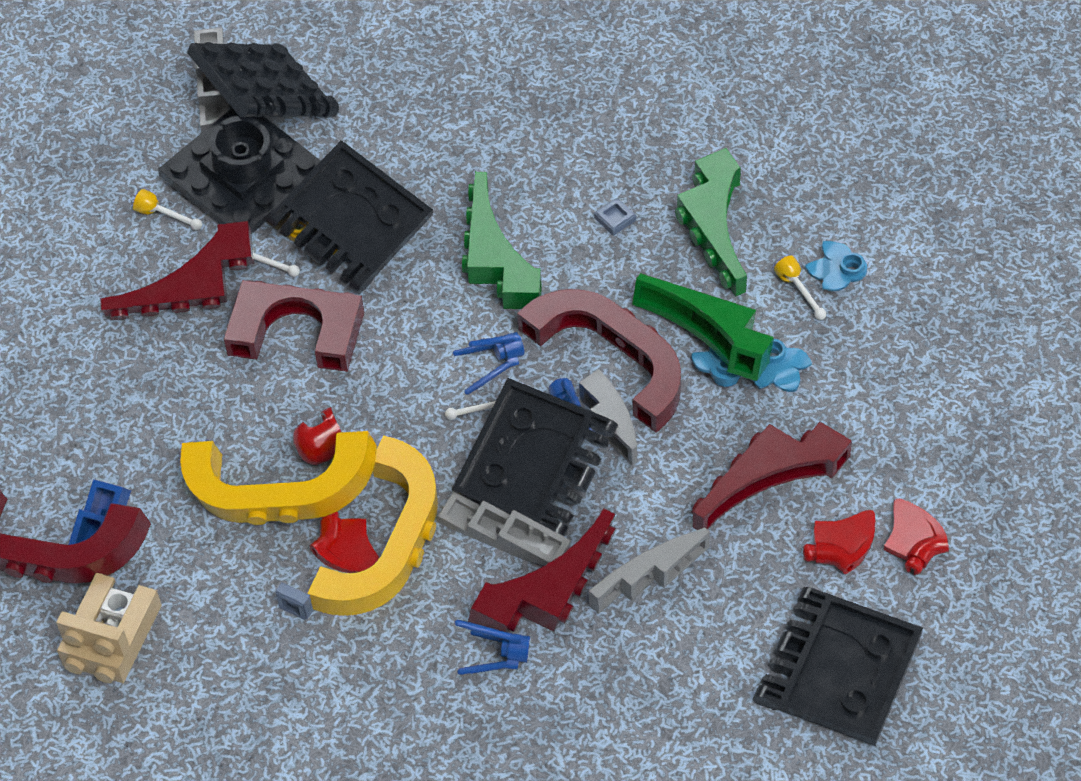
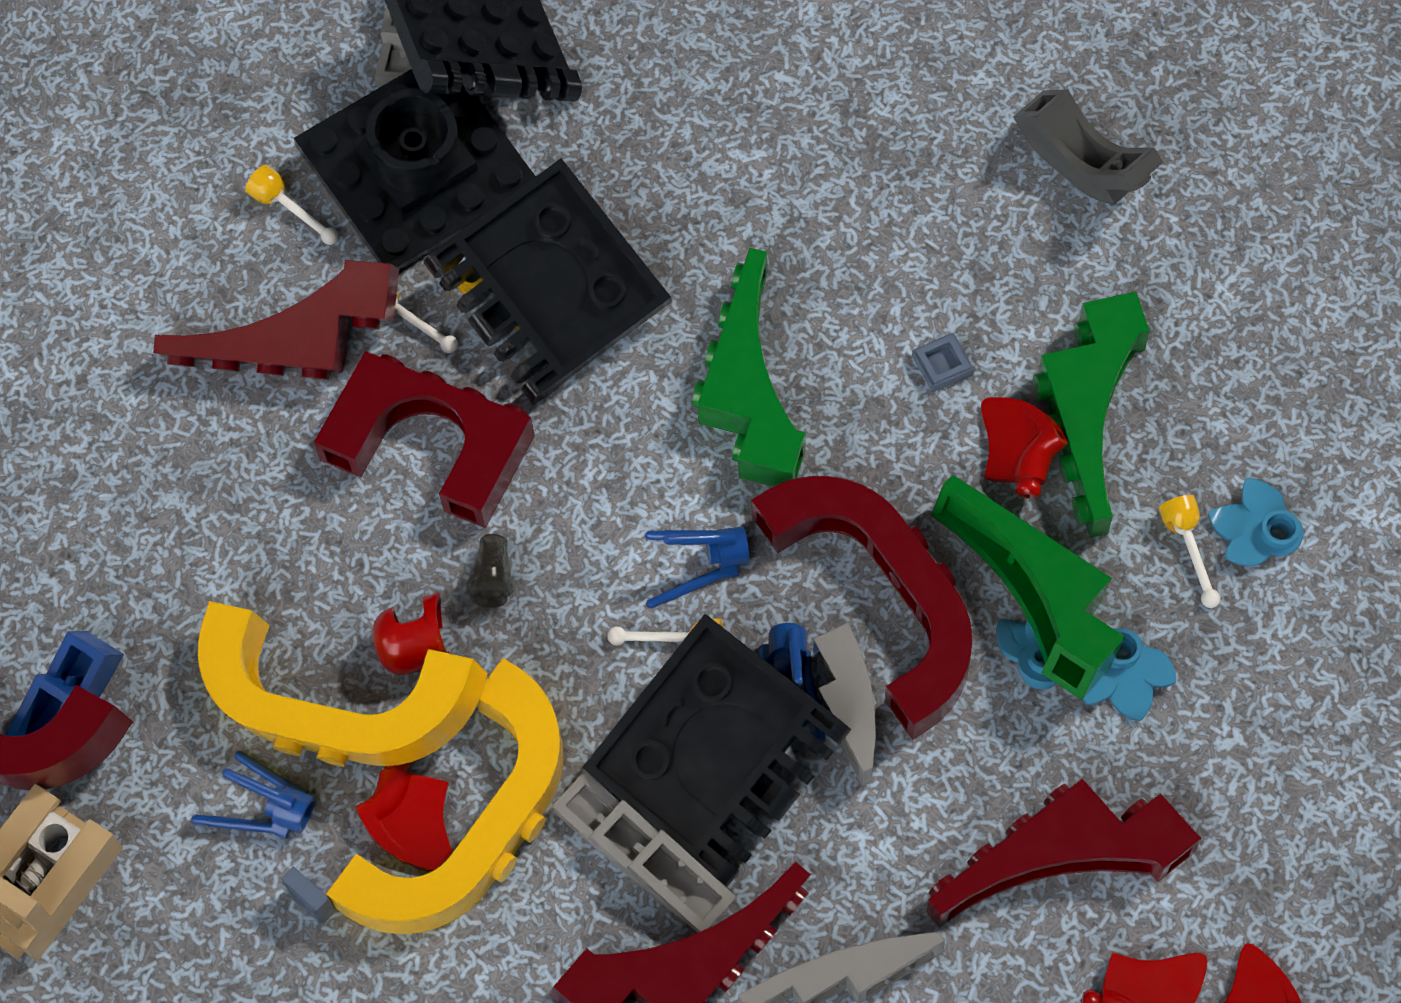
camera: 15 degrees right, 10 degrees up
none -> blue plant [191,751,316,839]
none -> clear smoke cone [466,534,513,608]
none -> red arm [981,397,1068,499]
none -> dark grey arch [1013,89,1163,204]

